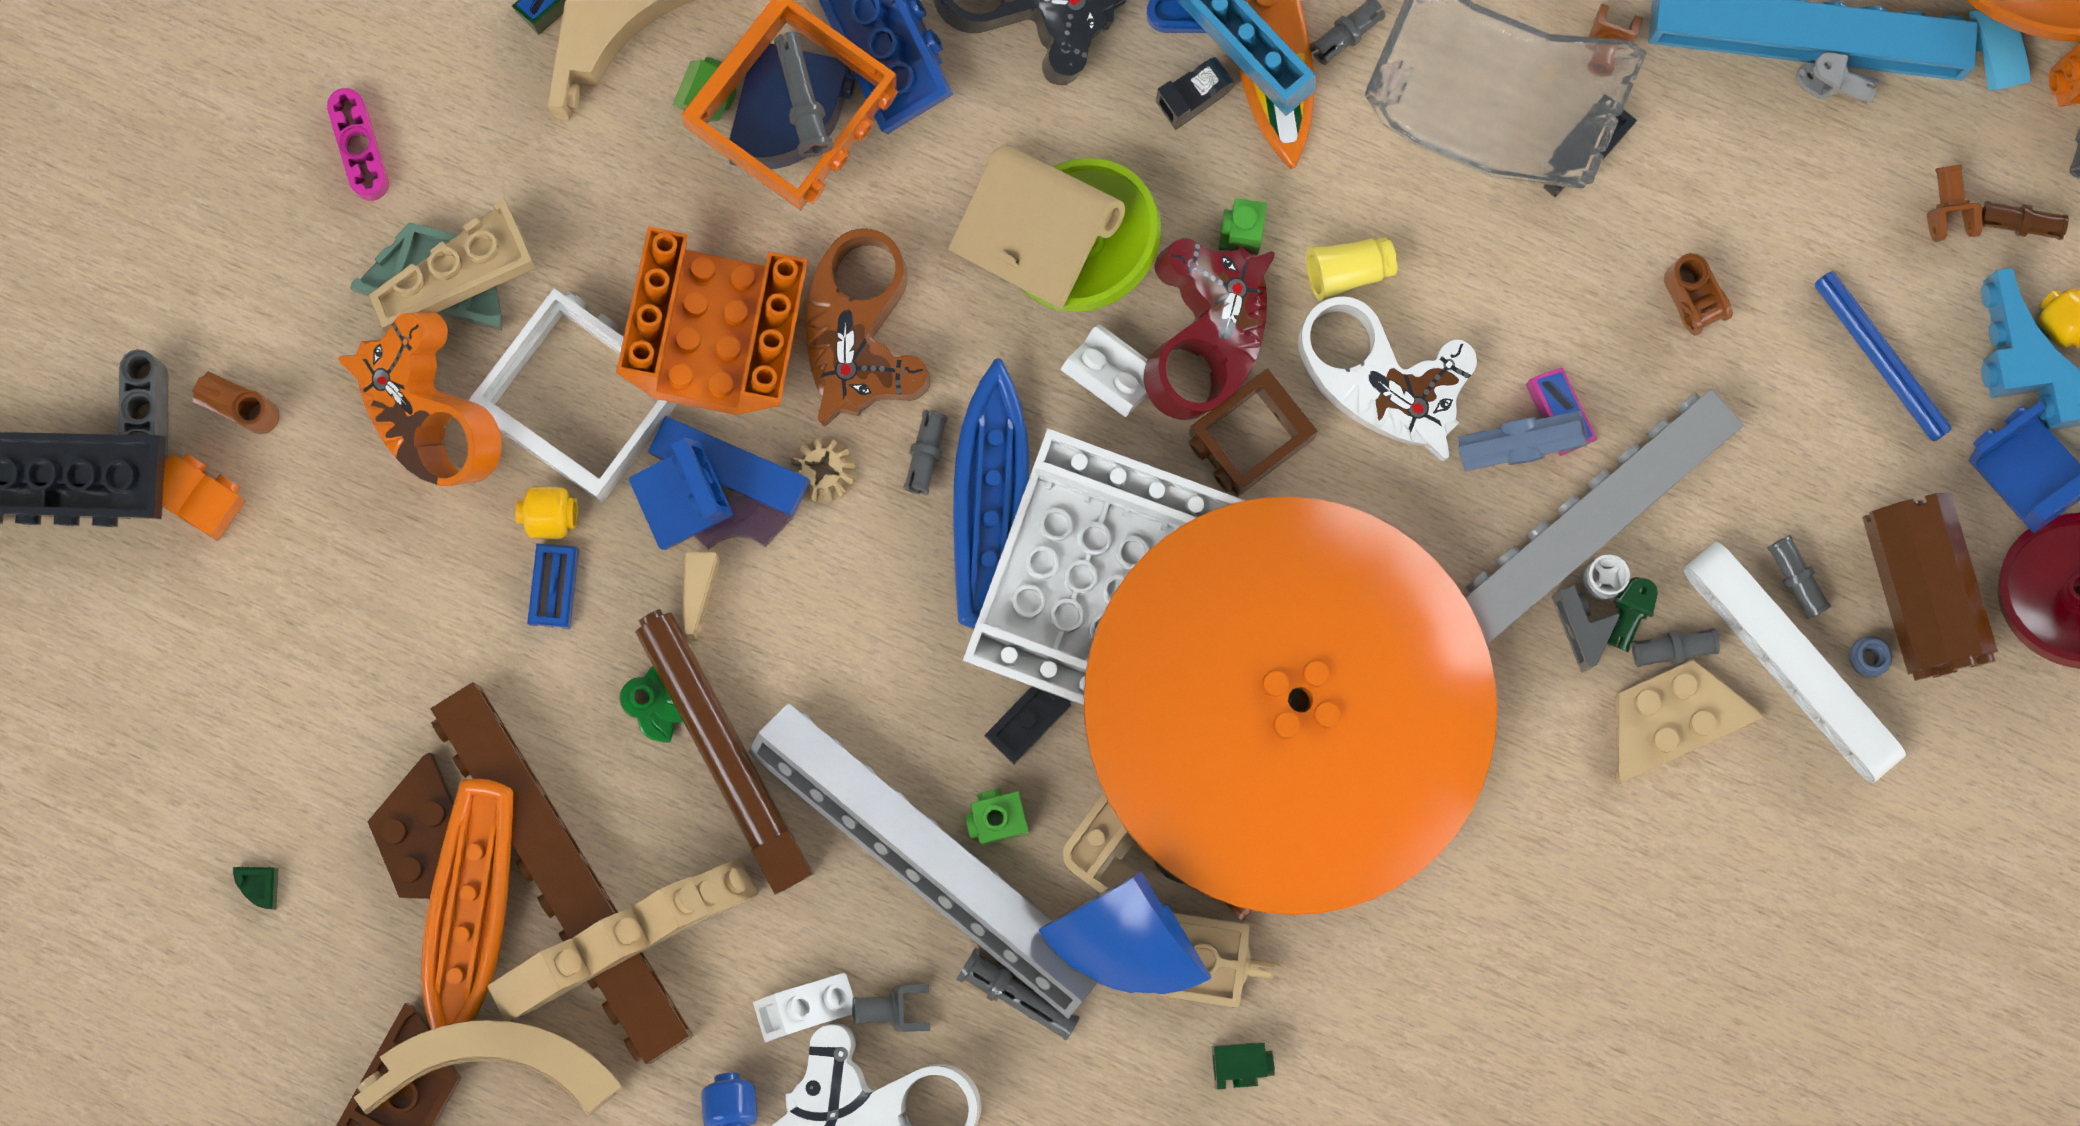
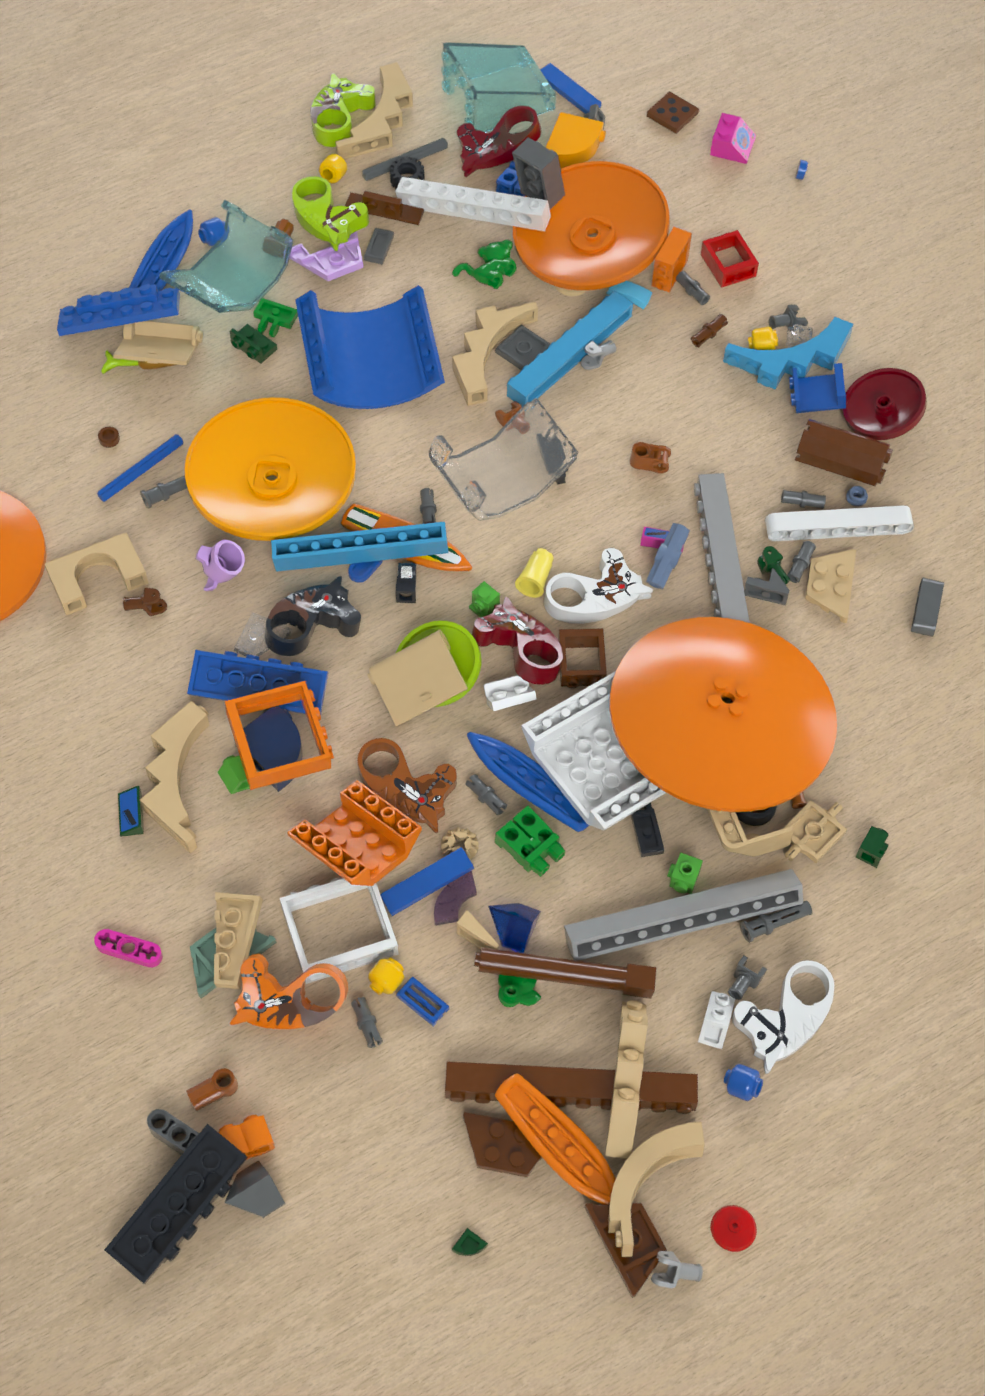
camera: 55 degrees left, 20 degrees down
blue bracket [629,437,734,550] -> none
dark grey pin [774,32,834,158] -> none
blue brick [1039,871,1212,994] -> none
white wheel [1581,554,1630,601] -> none
blue axle [1815,271,1951,441] -> none
dark orange piece [1927,165,1983,242] -> none
none -> dark grey slope [225,1160,285,1218]
none -> dark grey pin [351,997,383,1048]
none -> clear blue slope [488,903,541,953]
none -> green hips [495,806,565,877]
none -> dark grey beam [911,577,944,637]

